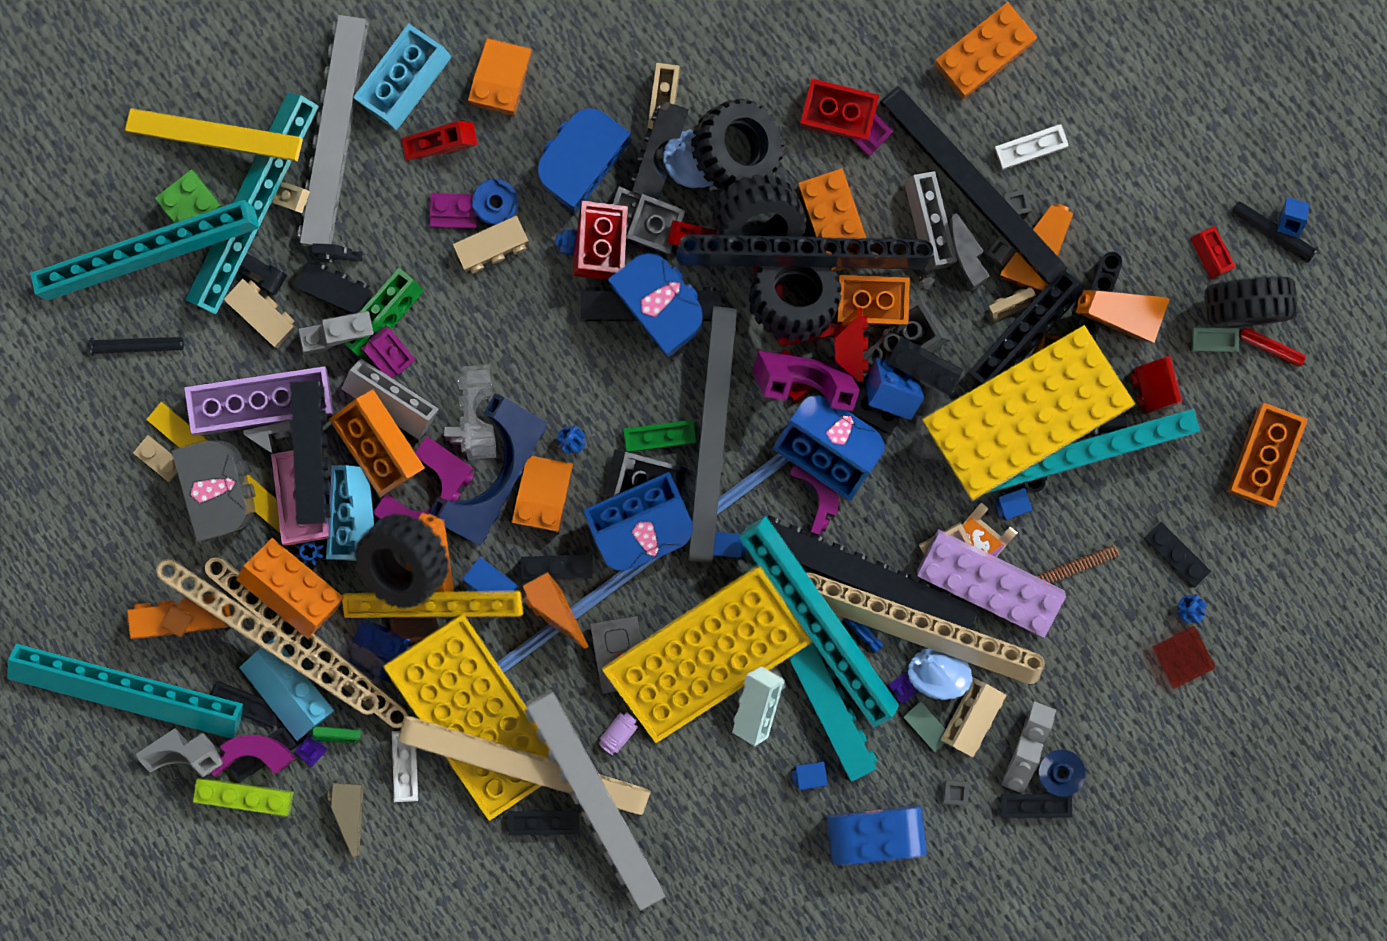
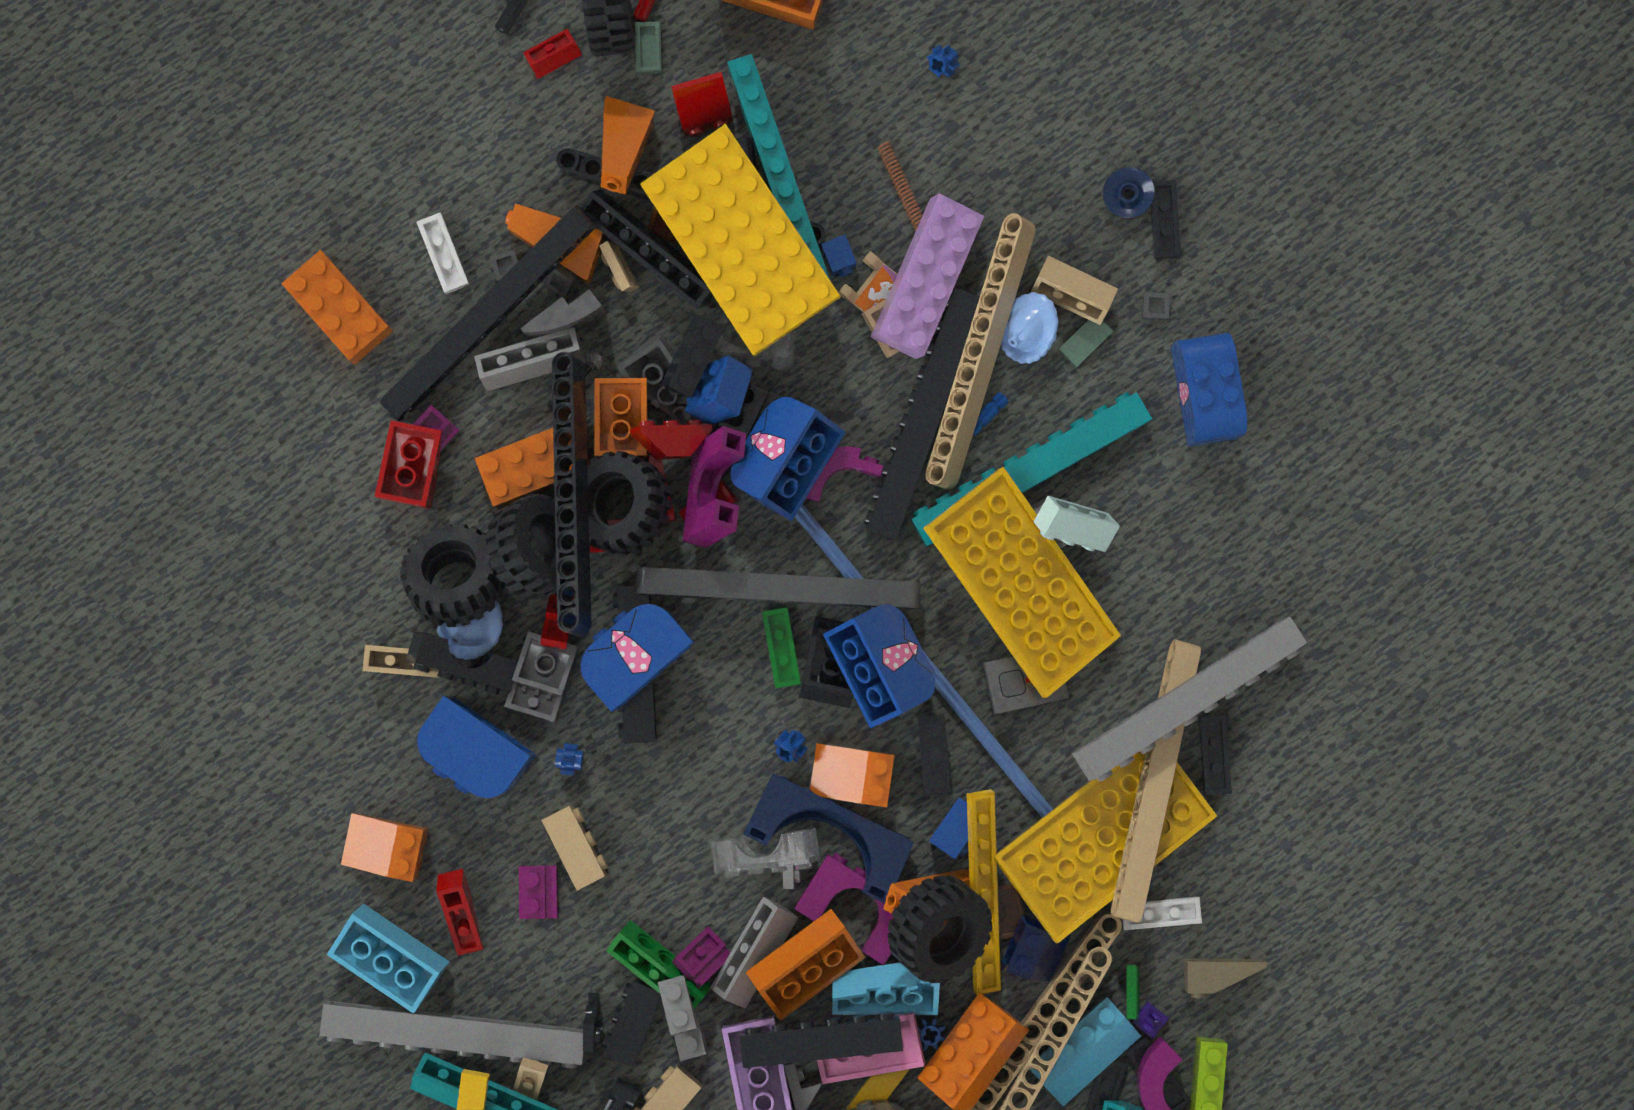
camera: 100 degrees left, 0 degrees up
blue tile [472,179,518,226] -> none
orange slope [523,573,589,649] -> none
red slope [572,201,628,280] -> none
lavender head [598,712,638,755] -> none
blue brick [713,532,746,558] -> none
teal brick [739,516,899,728] -> none
blue brick [792,761,827,790] -> none
dark purple tile [888,671,919,704] -> none
light grey arch [1001,701,1056,794] -> none
black plate [1144,522,1211,588] -> none
clear red plate [1152,626,1216,689] -> none

